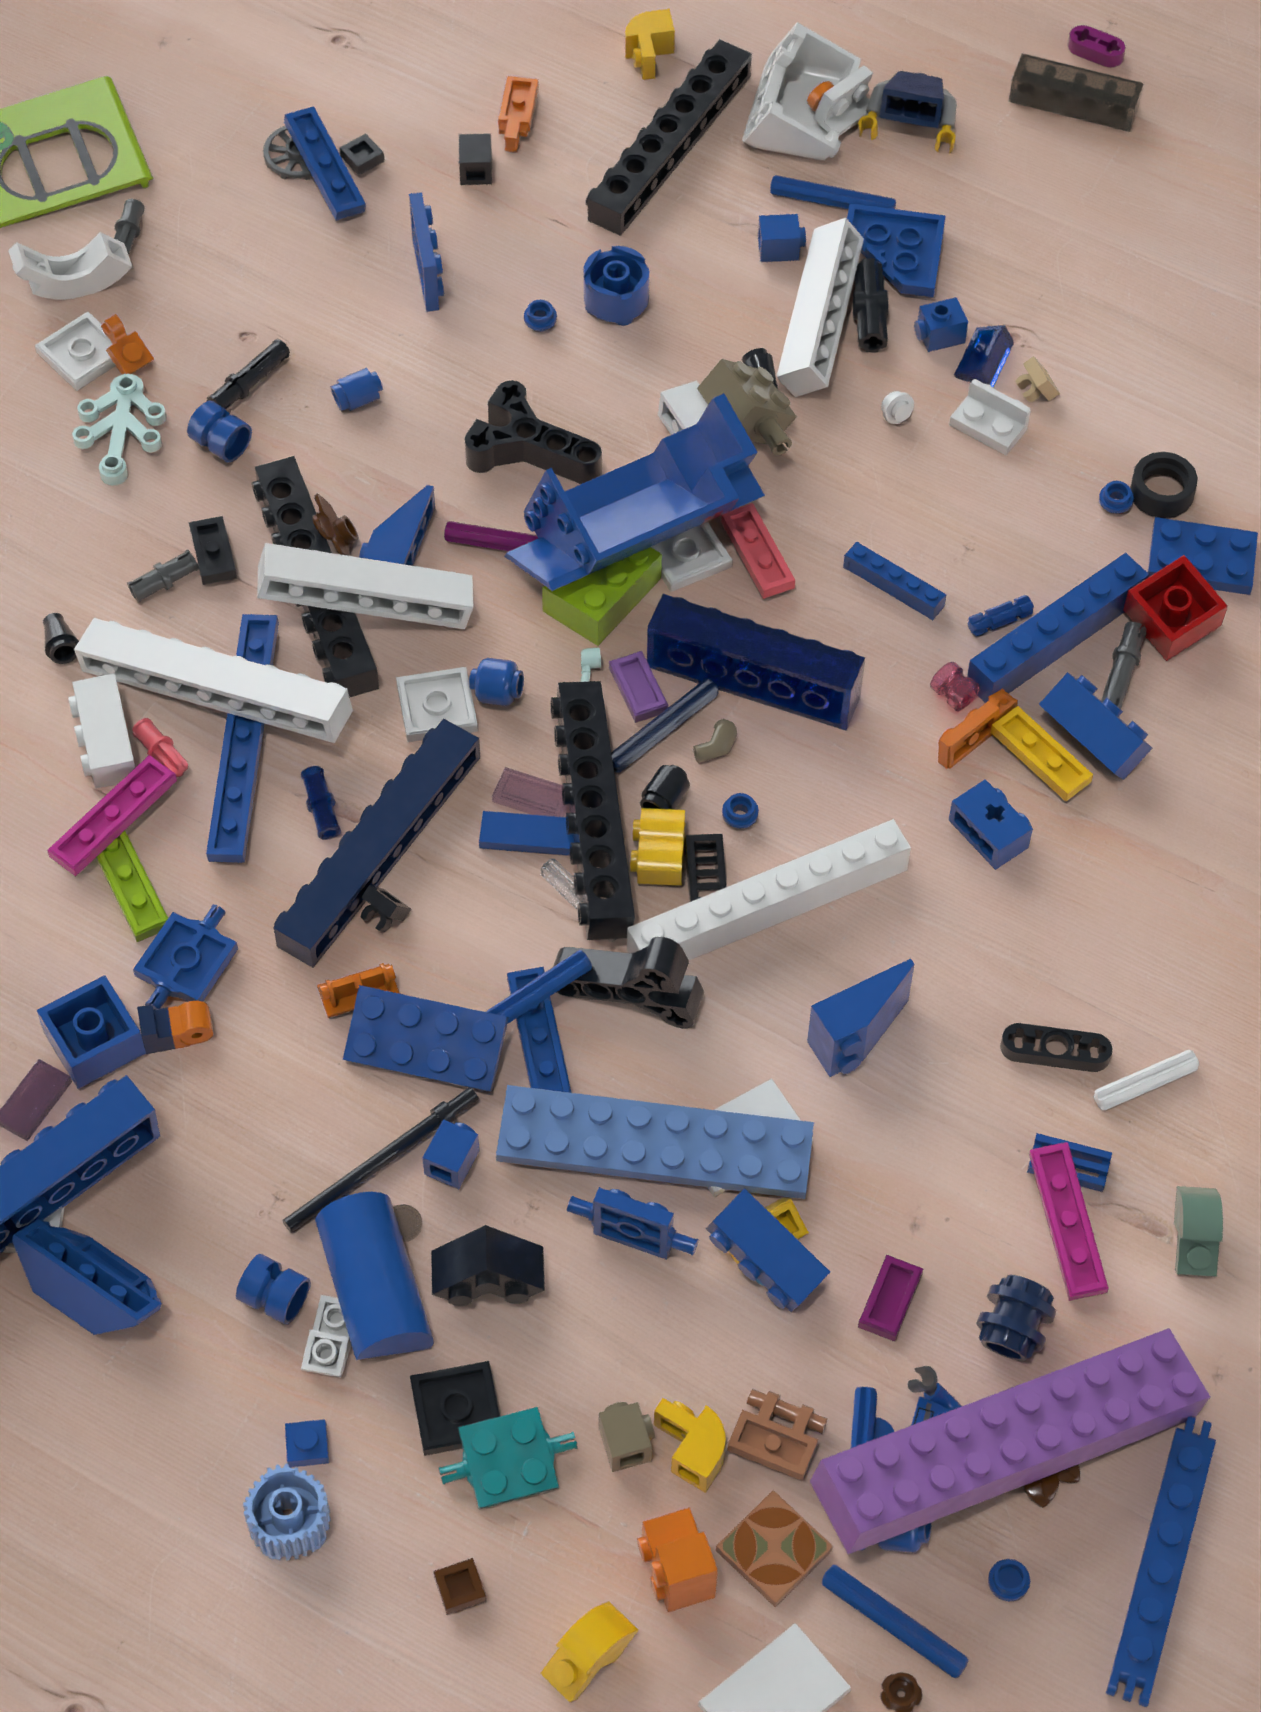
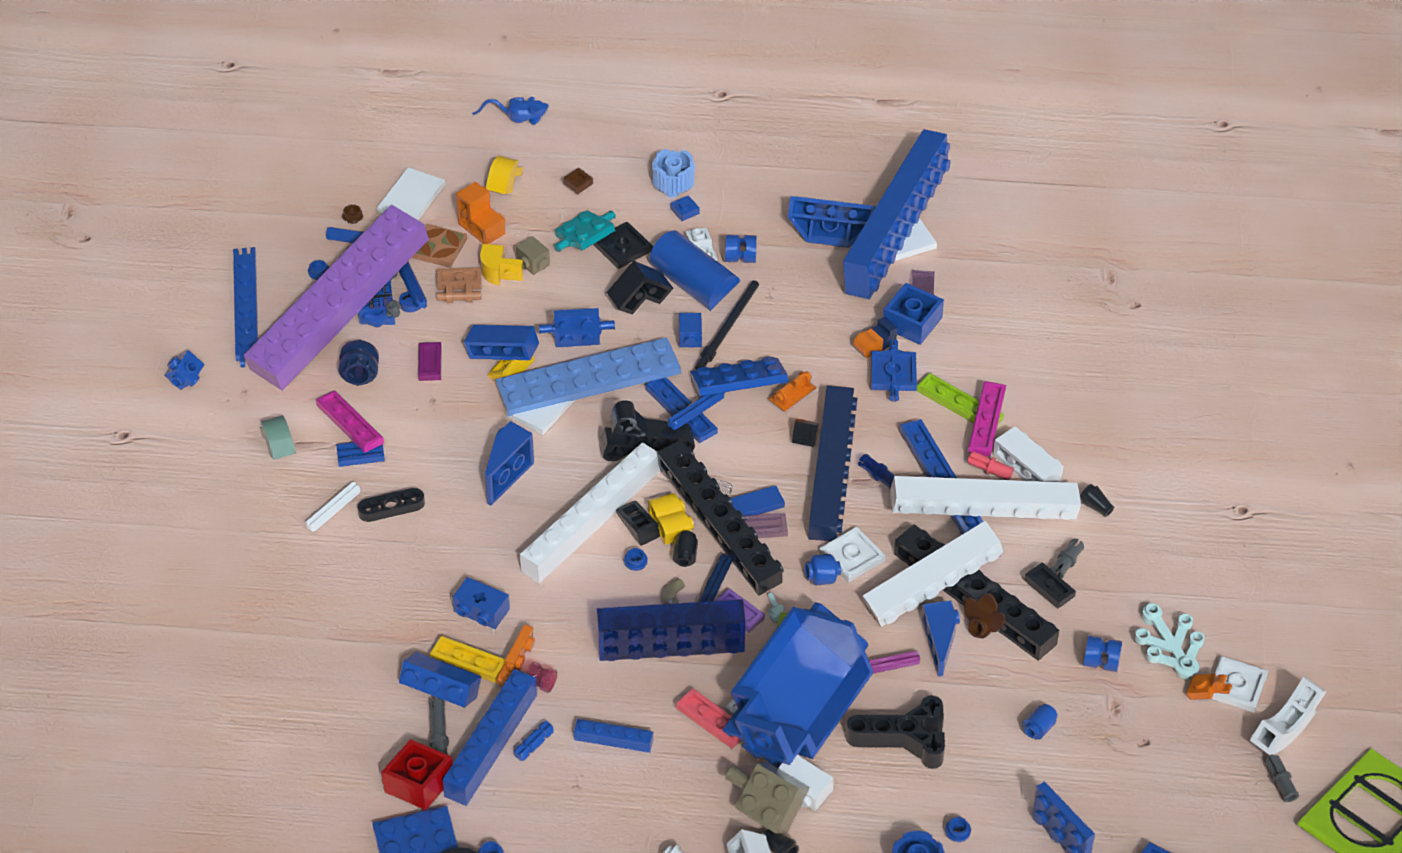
camera: 155 degrees right, 10 degrees down
black pin [206,339,290,410] -> none
clear smoke piece [393,1204,422,1242] -> none

